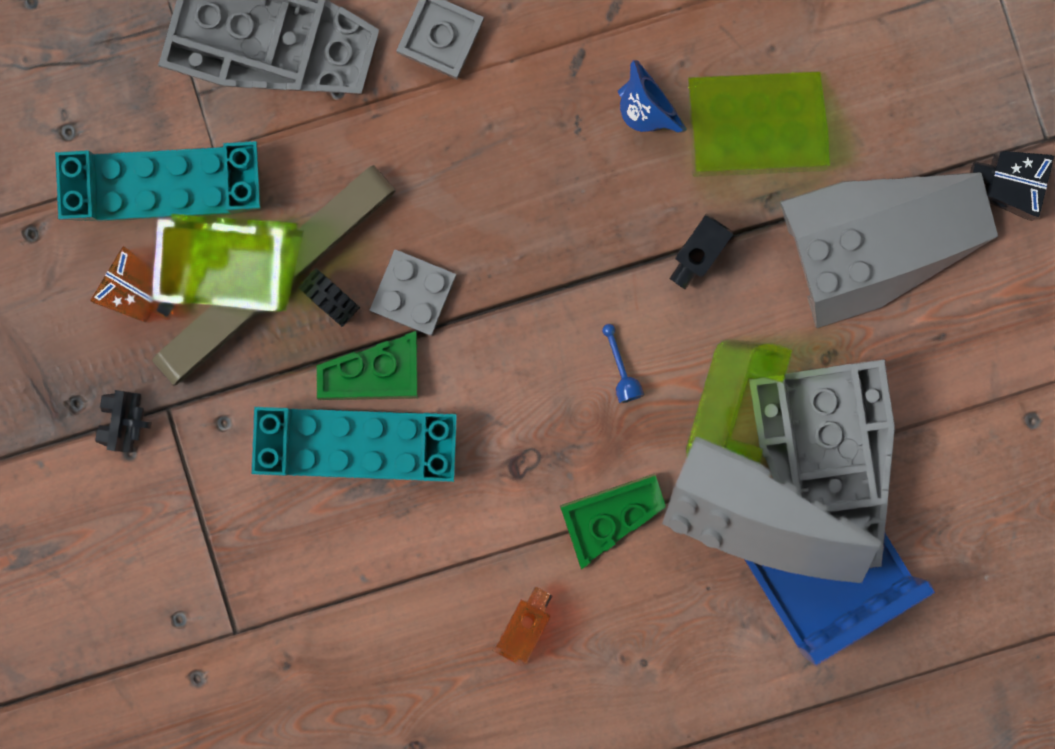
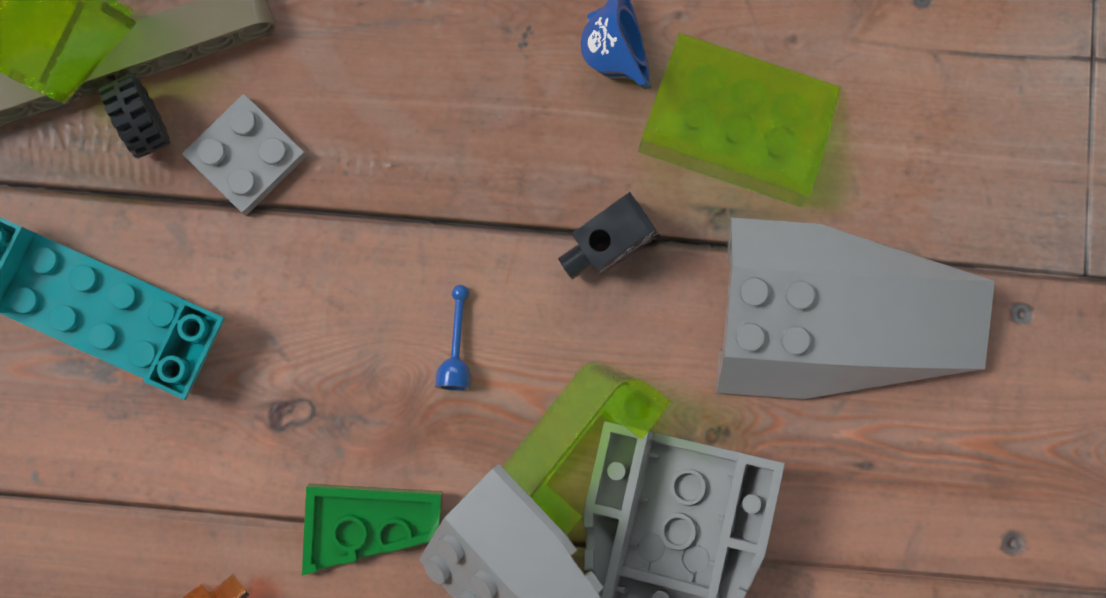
camera: 20 degrees right, 5 degrees down
green wing [317,331,418,400] -> none
black torso [970,151,1055,221] -> none

